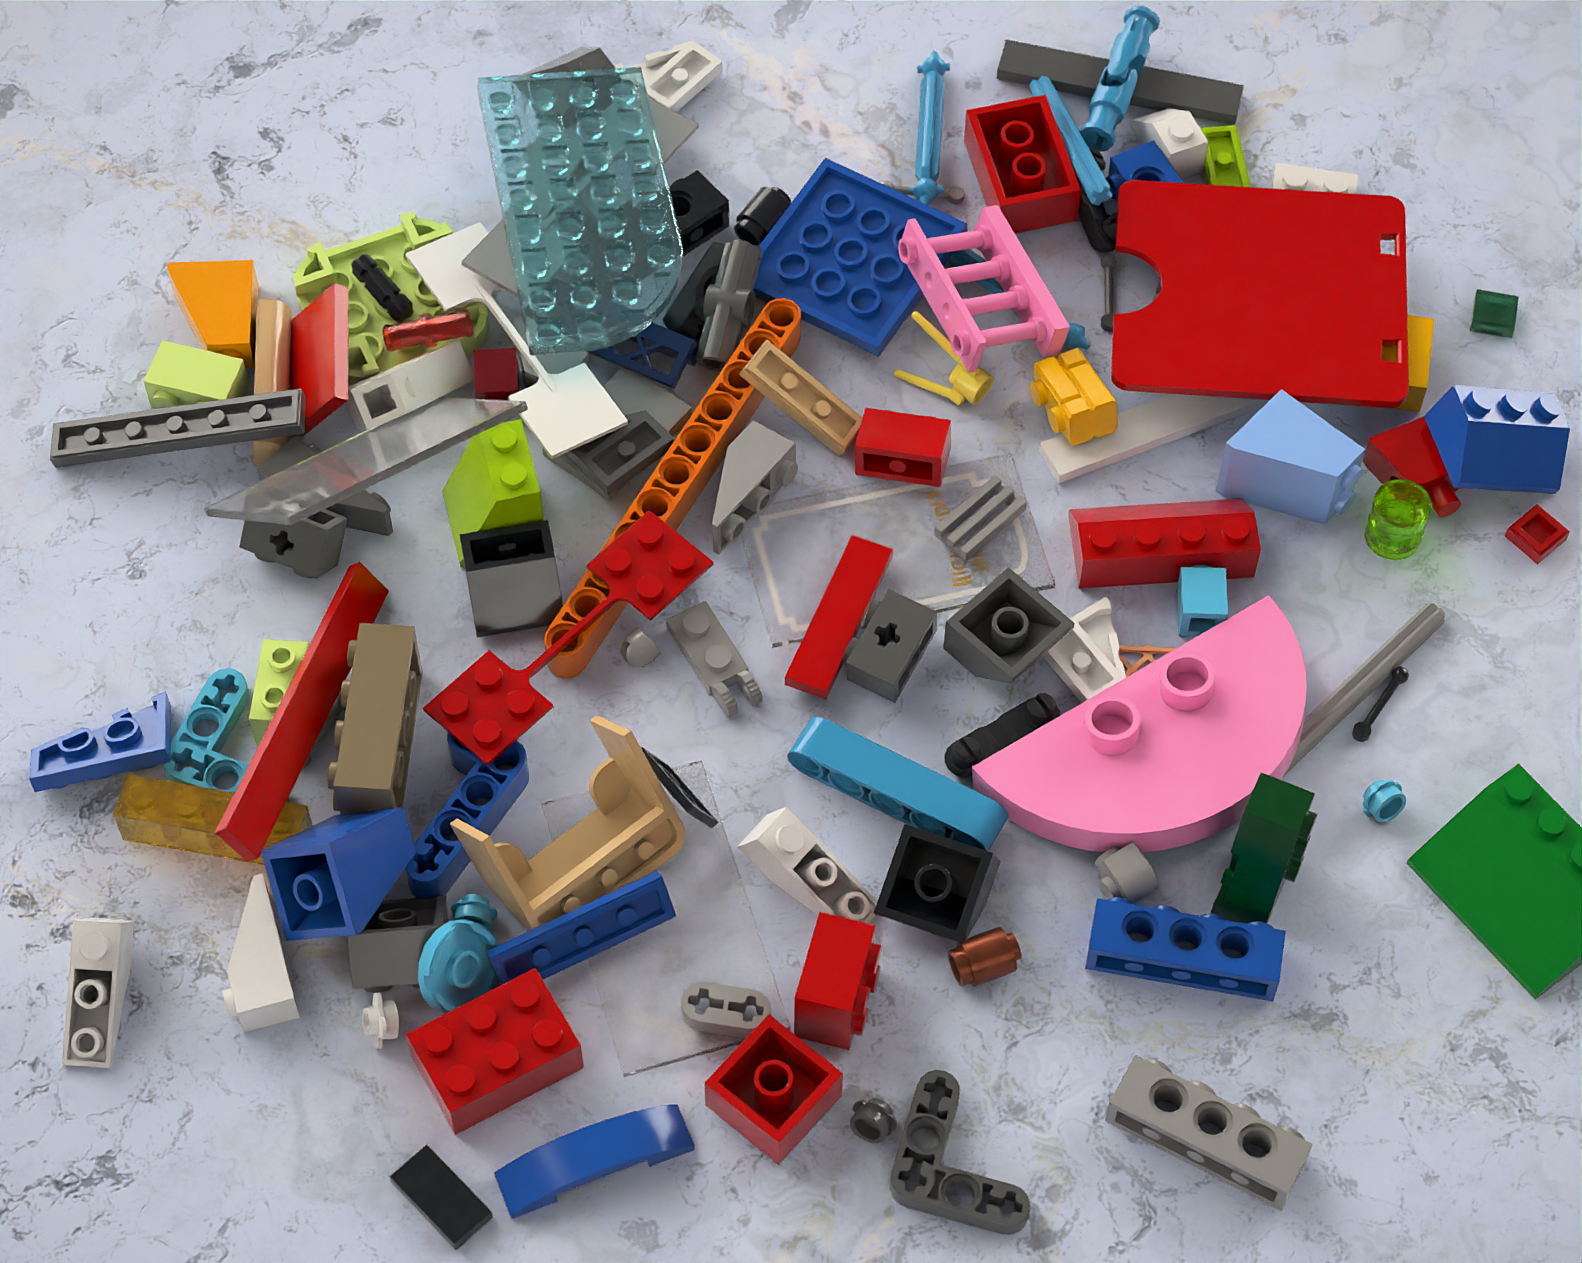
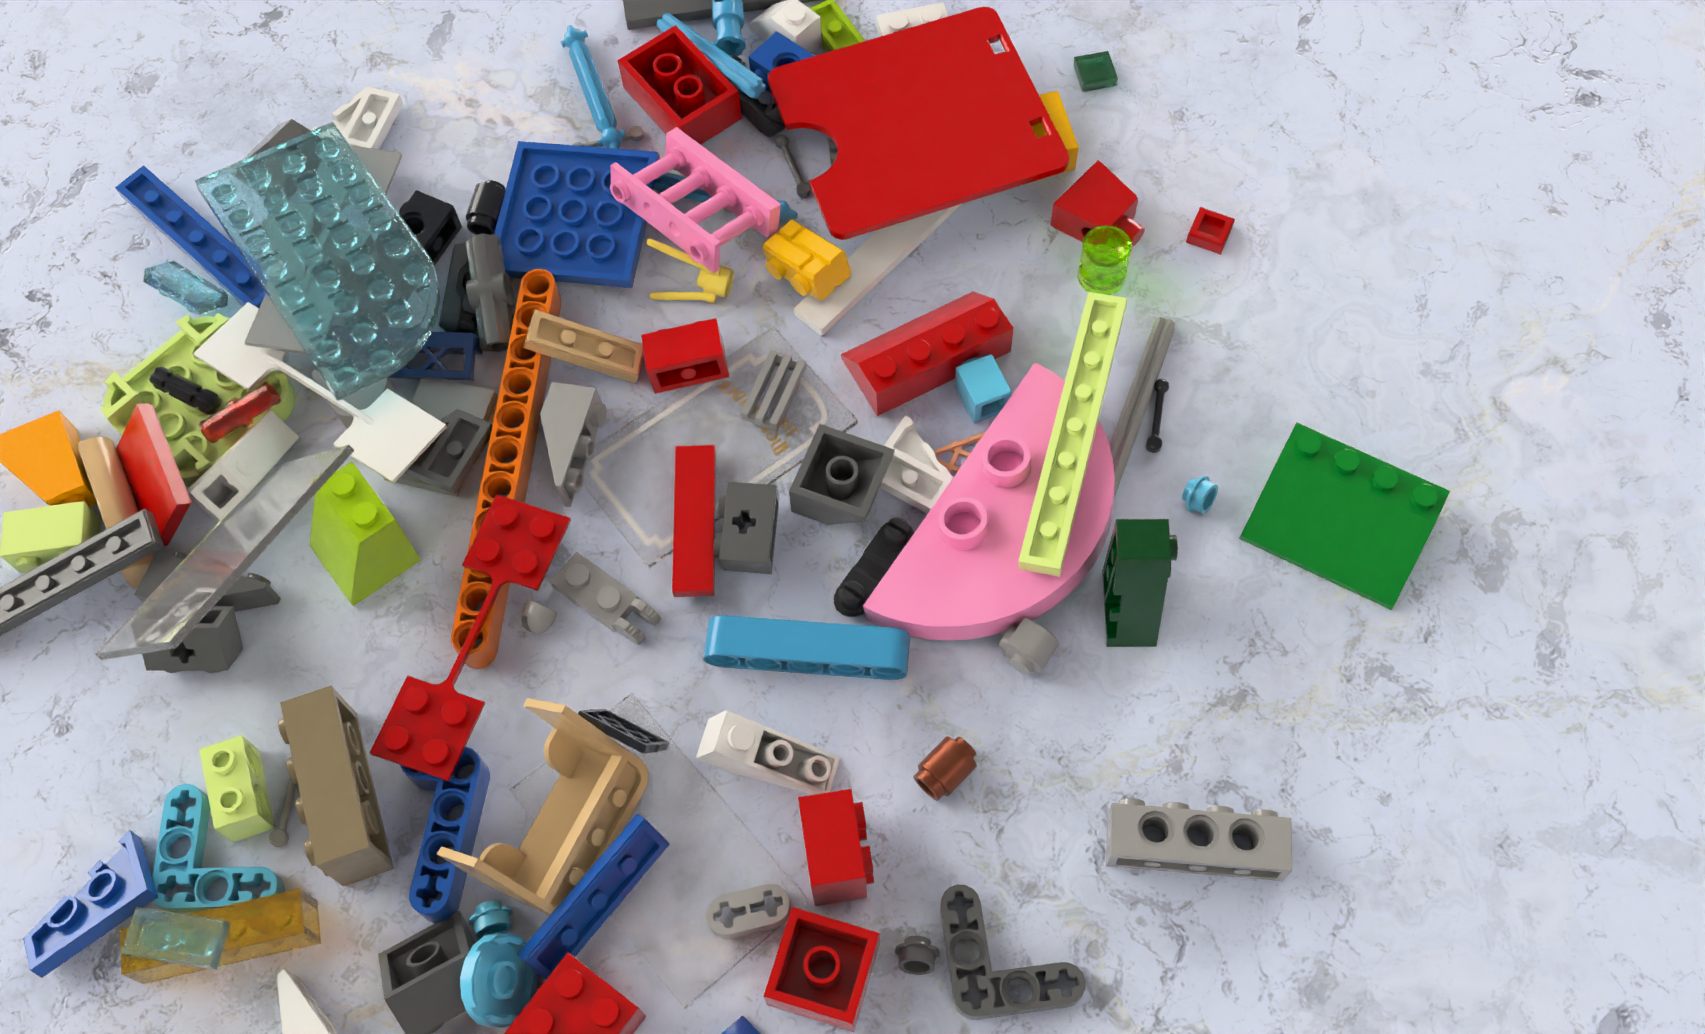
camera: 20 degrees left, 5 degrees up
red tile [215,562,389,862] -> none
blue slope [260,807,416,941] -> none
slope [459,520,563,638] -> none
dark red brick [473,348,520,418] -> none
black slope [874,824,1001,943] -> none
blue brick [1085,897,1286,1002] -> none
light blue slope [1216,389,1365,524] -> none
blue slope [1424,385,1570,494] -> none
none -> blue plate [115,165,277,308]
none -> clear light blue plate [121,907,230,970]
none -> clear light blue plate [143,261,229,315]
none -> yellowish green plate [1018,292,1127,577]

